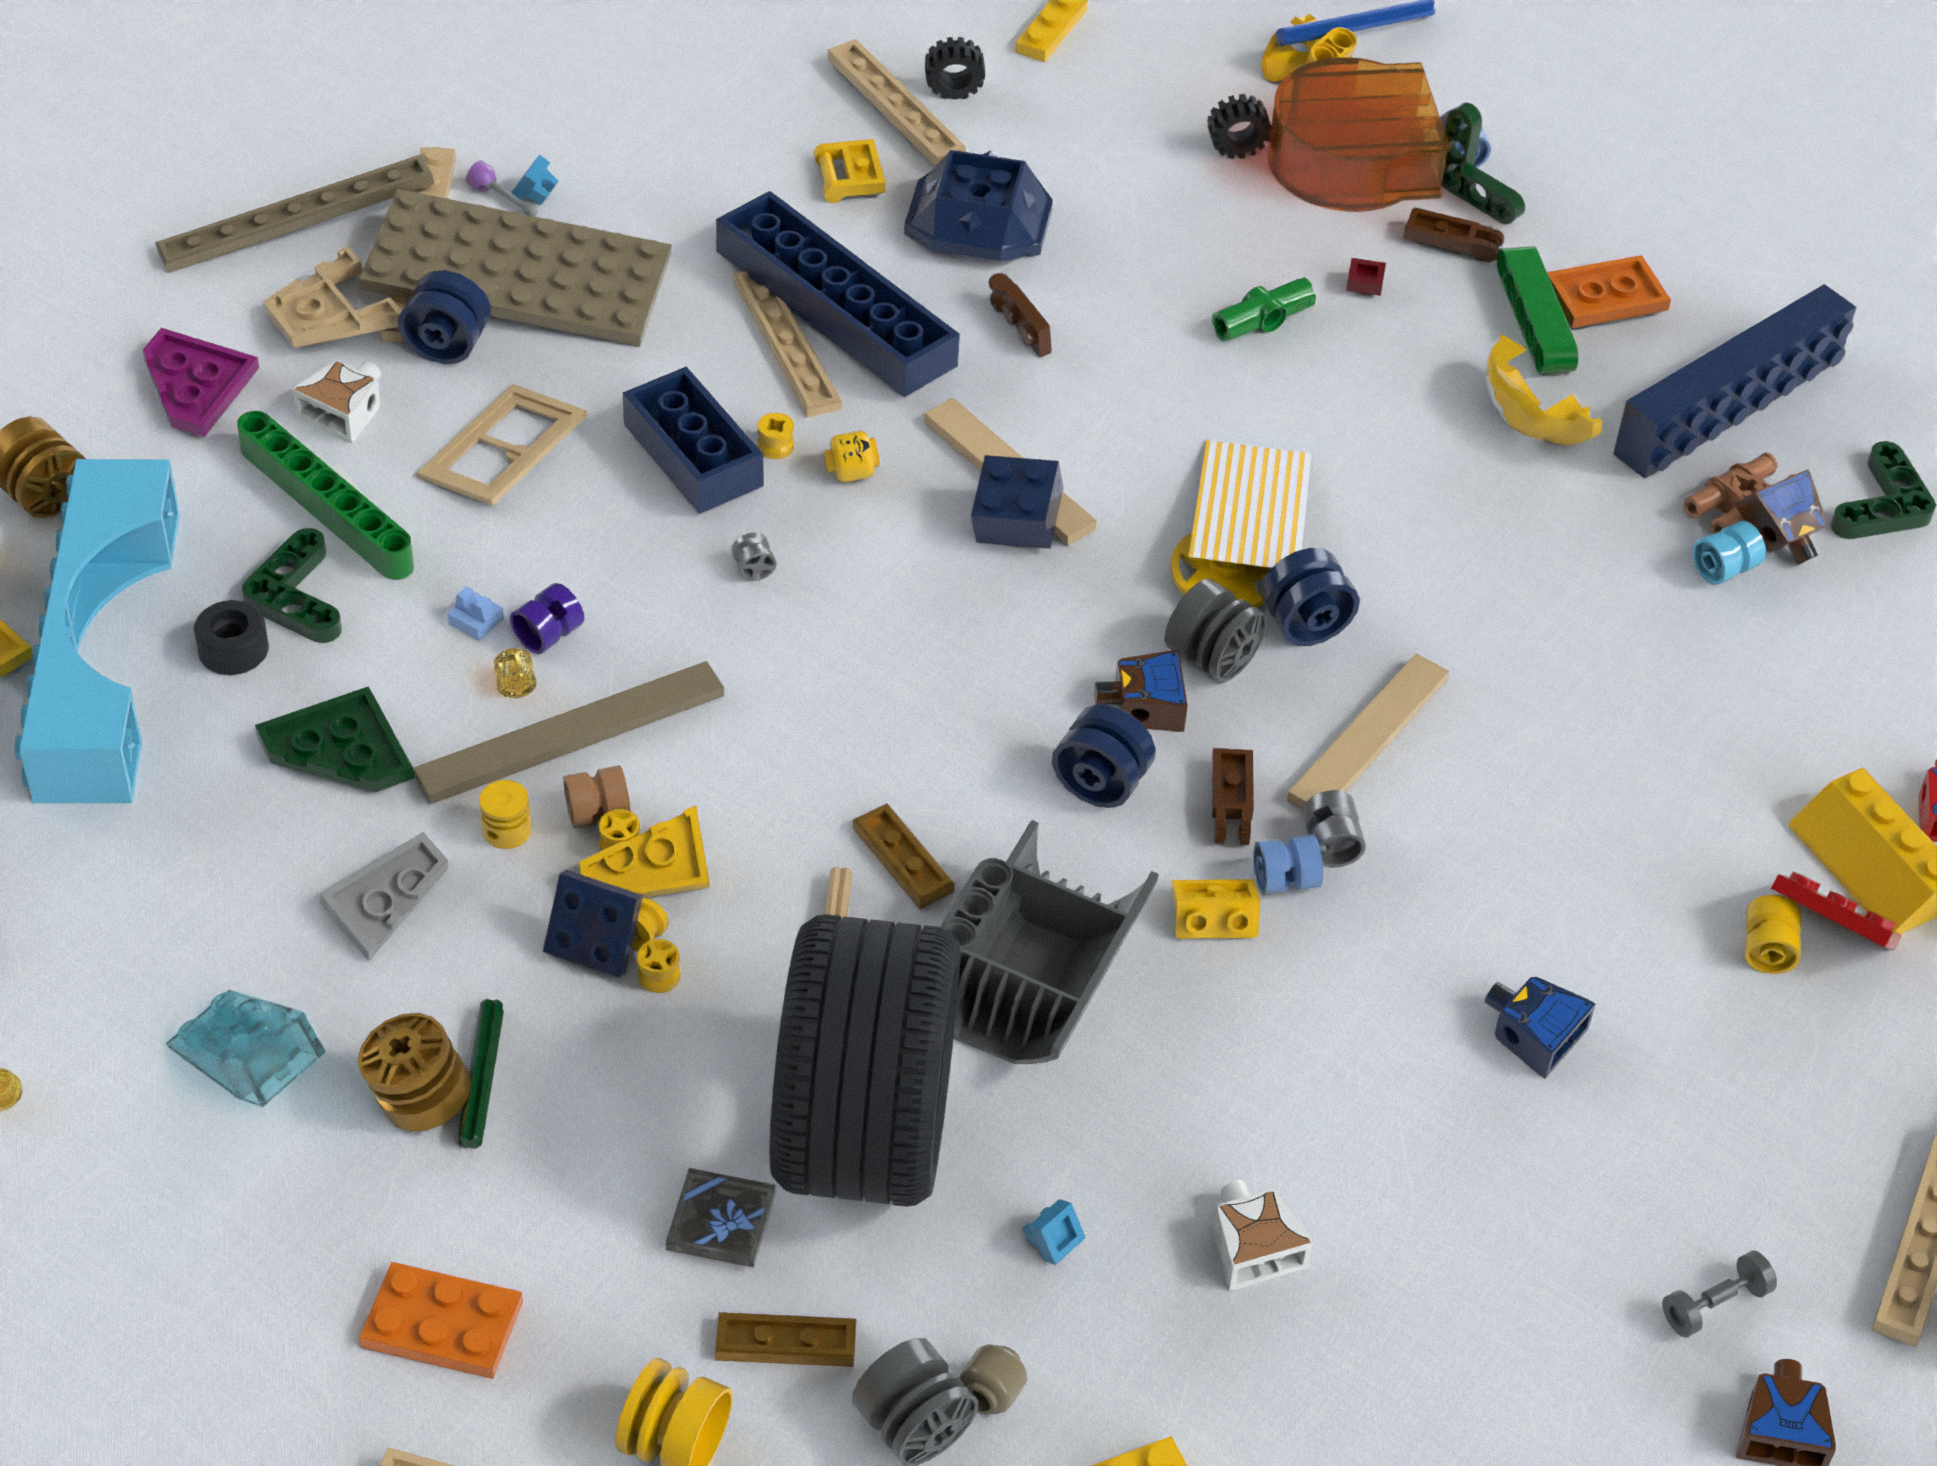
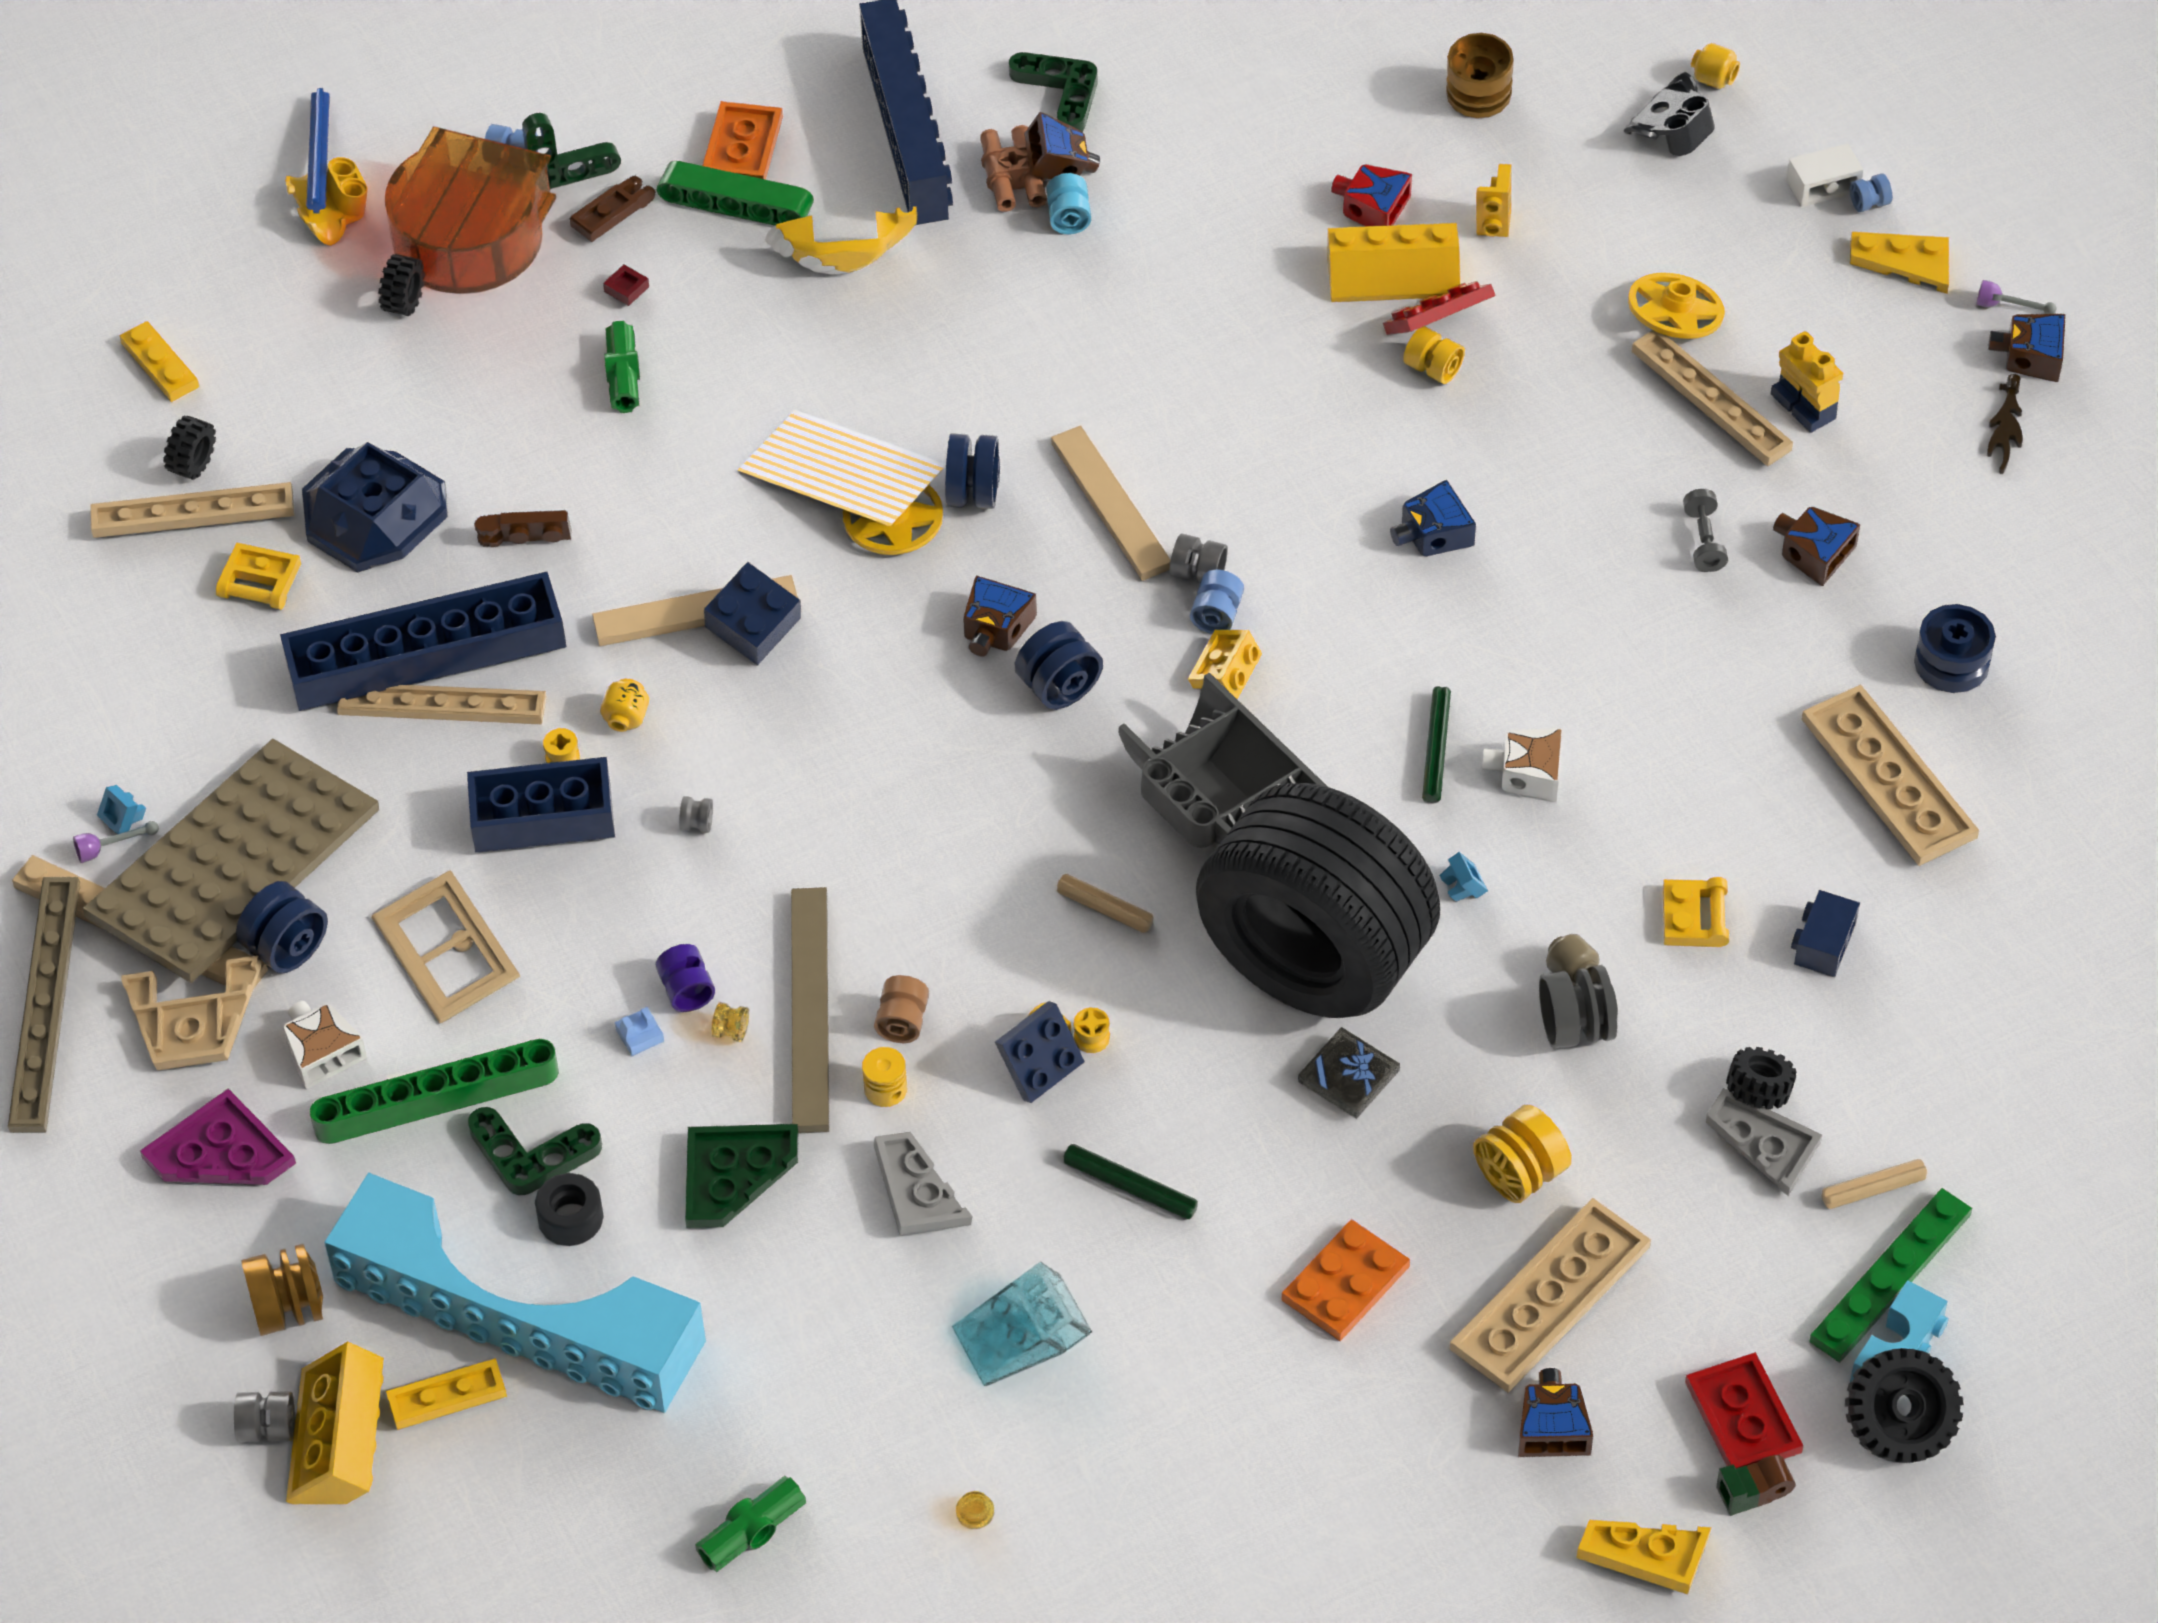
camera: 60 degrees left, 5 degrees up
pearl gold wheel [357,1013,471,1132] -> none
yellow wing [579,805,710,897] -> none
yellow wheel [599,809,640,851] -> none
pearl gold tile [715,1312,856,1367] -> none
pearl gold tile [853,803,955,909] -> none
dark grey wheel [1164,578,1268,682] -> none
reddish brown hinge [1212,748,1254,845] -> none
none -> dark green axle [1422,686,1451,803]

